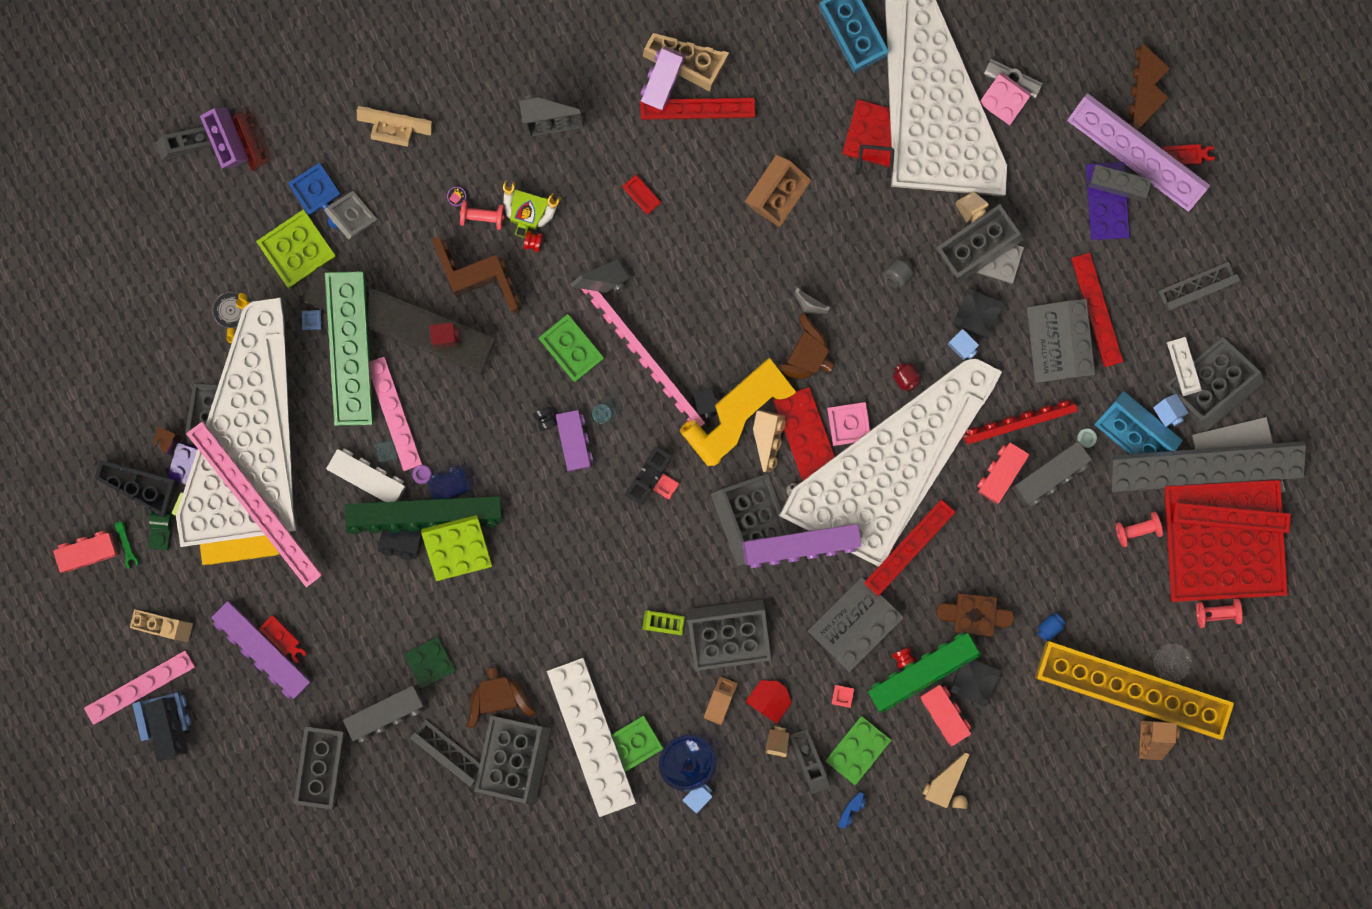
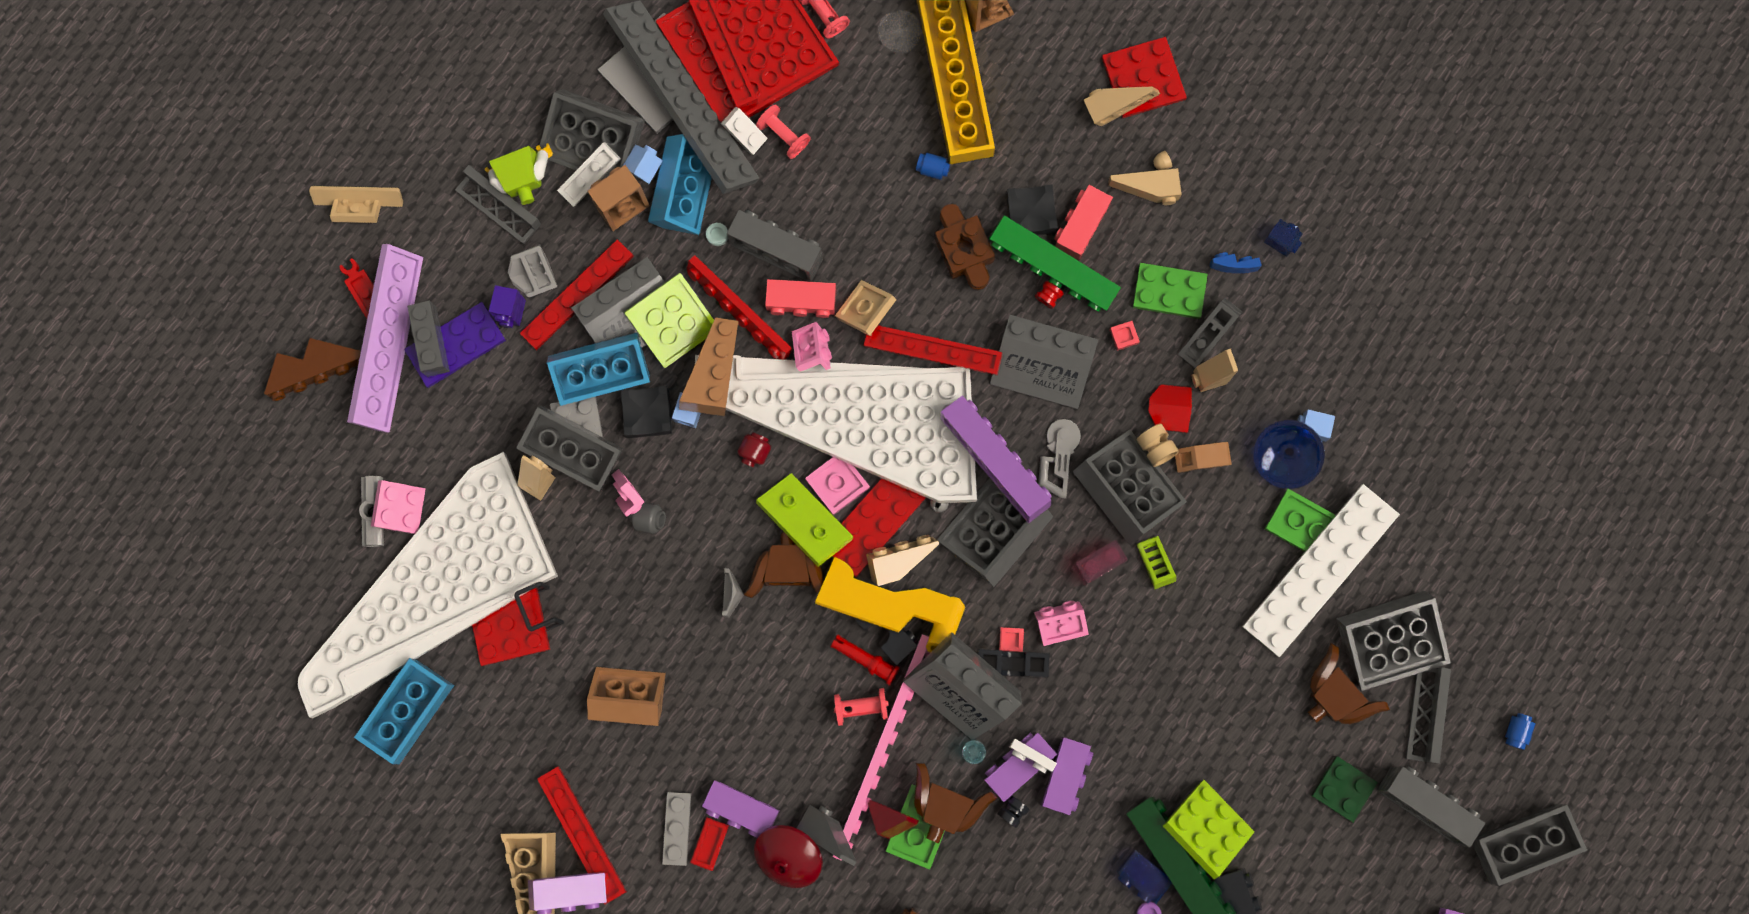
camera: 115 degrees left, 5 degrees down
none -> tan bracket [309,186,403,223]
none -> lime torso [485,143,553,205]
none -> dark purple brick [489,285,526,328]
none -> light grey slope [508,245,557,297]
none -> dark azure brick [547,333,650,406]
none -> medium nougat brick [587,165,650,231]
none -> bright pink bracket [612,469,644,517]
none -> plate [624,272,714,368]
none -> light grey plate [662,792,692,866]
none -> medium nougat wedge [679,318,738,416]
none -> medium lavender brick [702,780,780,838]
none -> white plate [721,107,767,155]
none -> dark red dish [754,825,823,888]
none -> lime plate [756,473,853,567]
none -> bright pink bracket [792,322,832,372]
none -> red pin [831,634,900,686]
none -> coral hose [834,688,889,726]
none -> tan plate [835,280,896,336]
none -> dark red slope [868,800,919,839]
none -> dark grey slope [903,632,1022,740]
none -> reddish brown torso [914,763,998,843]
none -> white plate [1009,739,1057,773]
none -> bright pink bracket [1034,601,1089,646]
none -> light grey piece [1038,419,1081,499]
none -> medium lavender brick [1041,737,1093,815]
none -> clear pink brick [1073,540,1128,586]
none -> tan slope [1084,86,1160,126]
none -> red plate [1102,37,1187,119]
none -> tan wheel [1136,424,1179,467]
none -> clear blue brick [1264,219,1303,257]
none -> blue brick [1505,713,1535,750]

